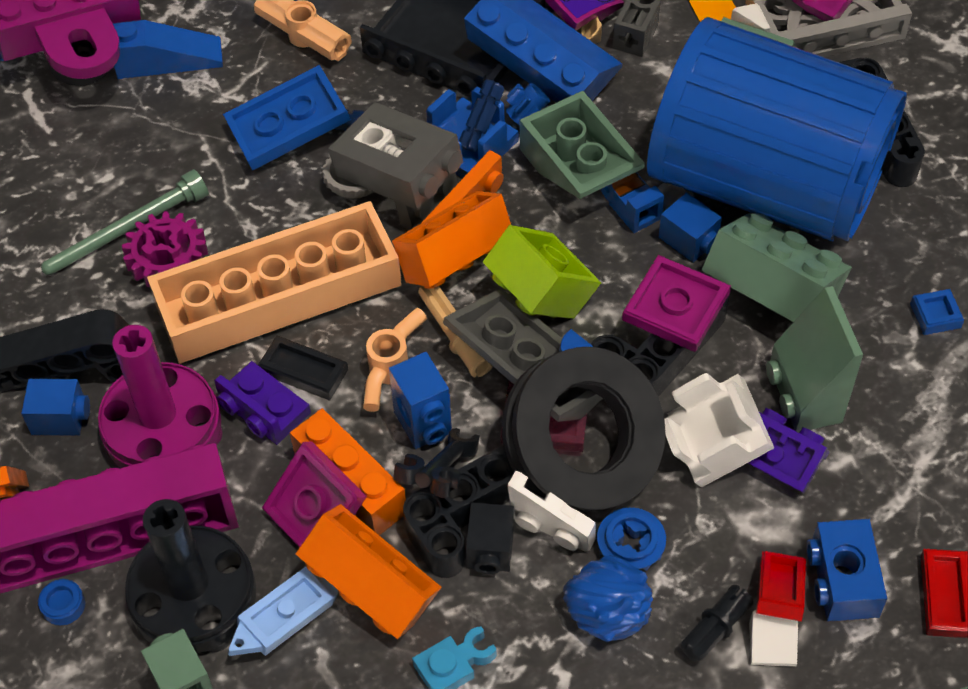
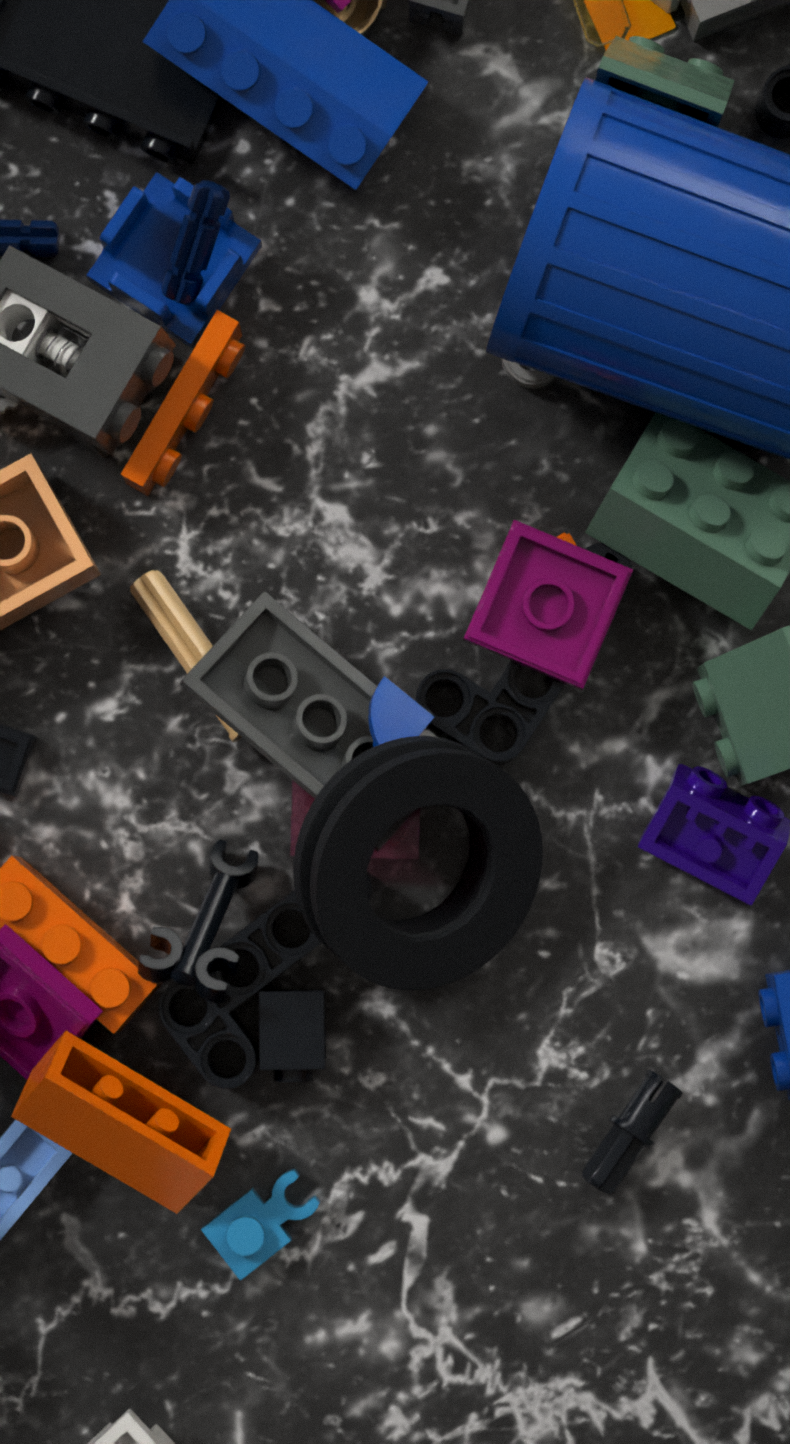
camera: 10 degrees left, 30 degrees up
light nougat piece [363,308,427,412] -> none
blue brick [389,351,452,449] -> none
orange brick [392,191,511,289] -> none
lime brick [483,225,601,319] -> none
blue gear [506,83,550,126] -> none
white wing [508,471,596,553] -> none
sand green slope [520,91,645,199] -> none
blue hair [563,555,653,642] -> none
blue gear [597,507,666,571] -> none
blue leg [600,172,664,233] -> none
blue brick [658,192,722,263] -> none
white panel [664,373,774,487] -> none
white slope [749,610,798,667] -> none
red tile [756,551,806,622] -> none

